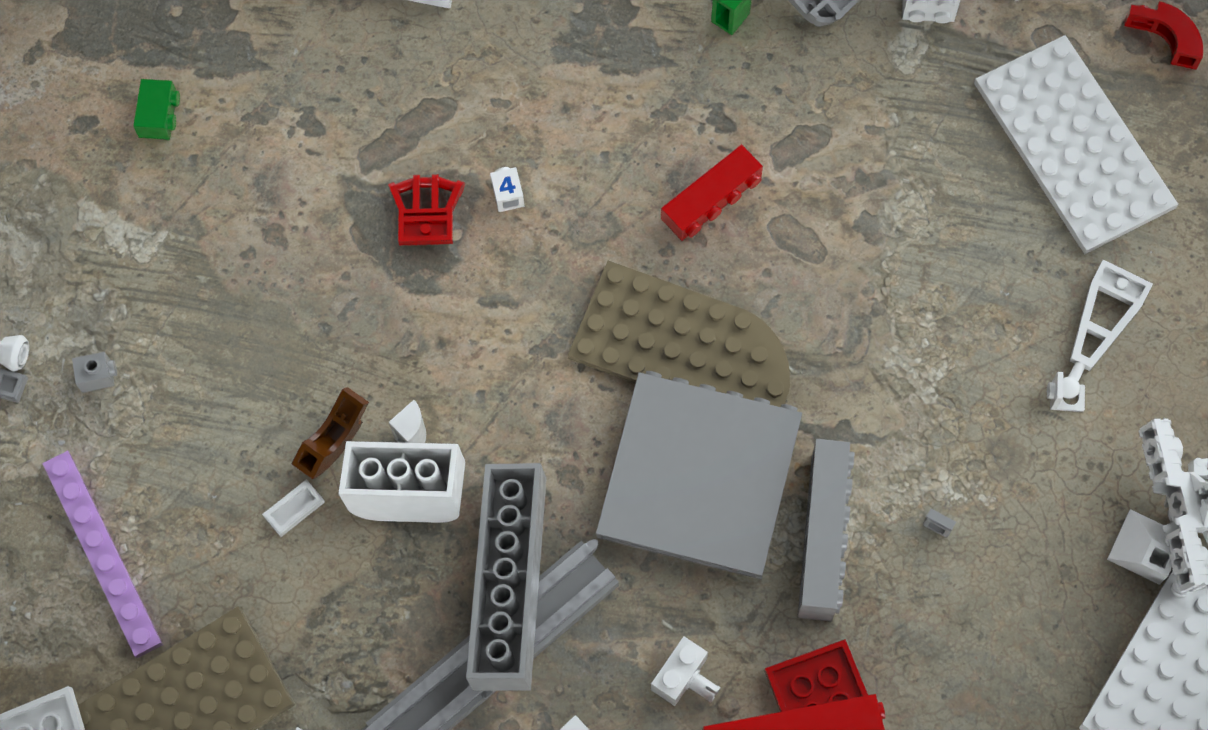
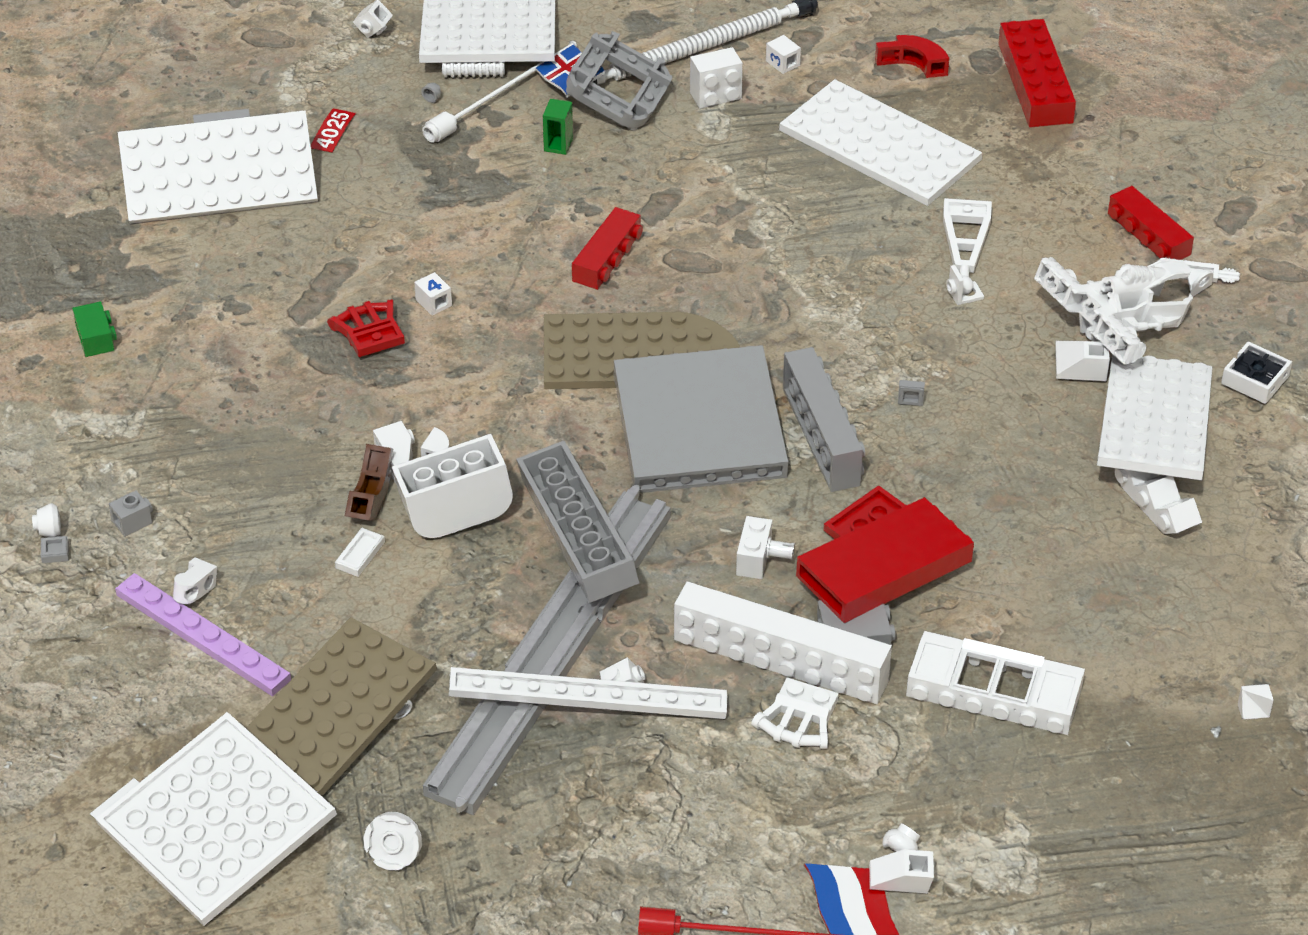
camera: 25 degrees left, 25 degrees down
none -> white leg [173,557,217,604]
none -> white slope [373,421,415,485]

